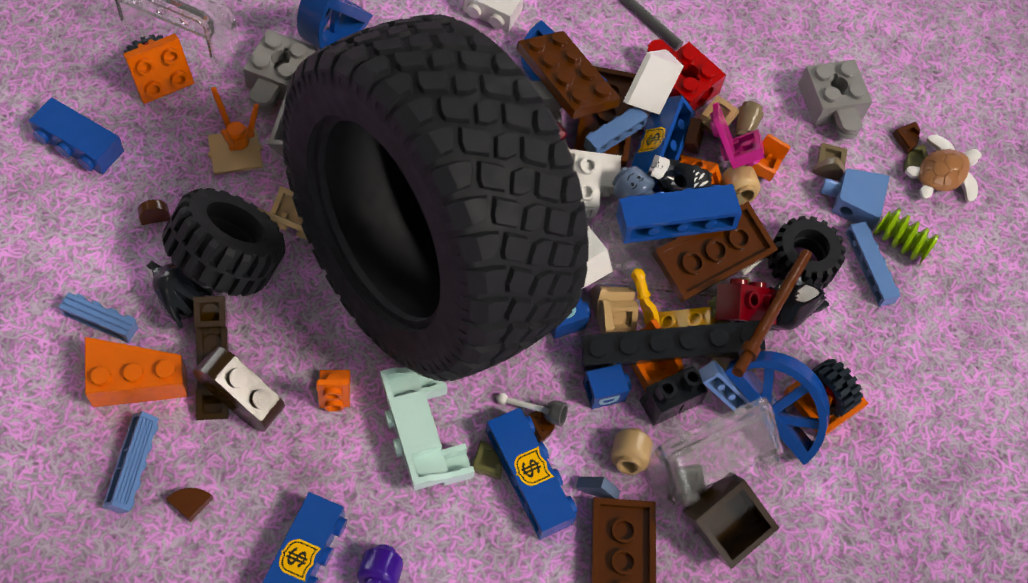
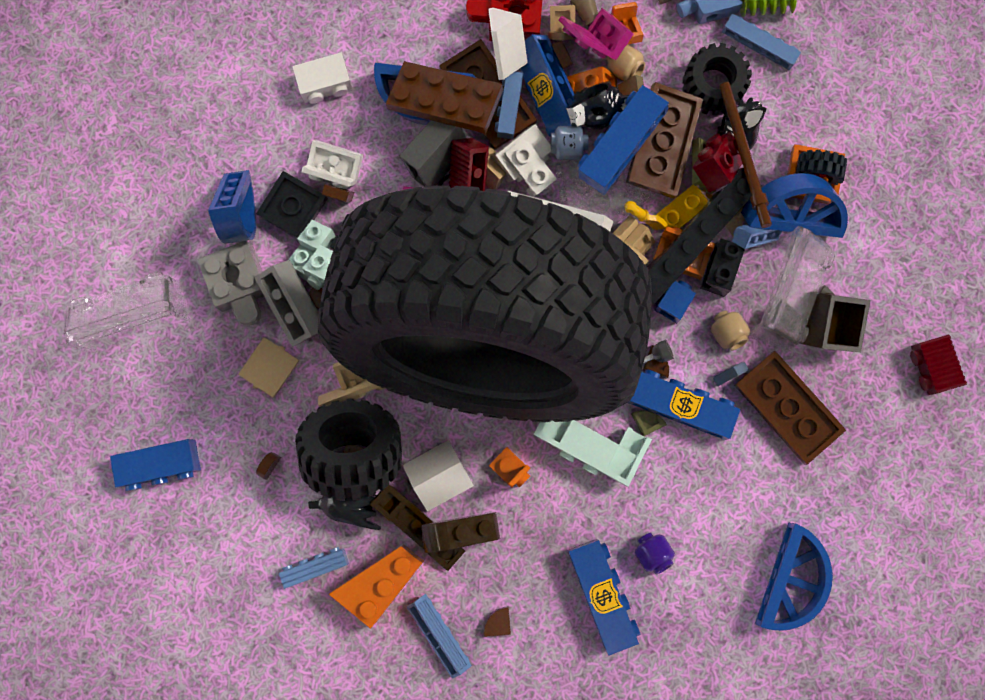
camera: 30 degrees left, 20 degrees up
orange plate [123,33,195,104] -> none
orange plant [211,87,259,151] -> none
none -> white slope [403,440,474,511]

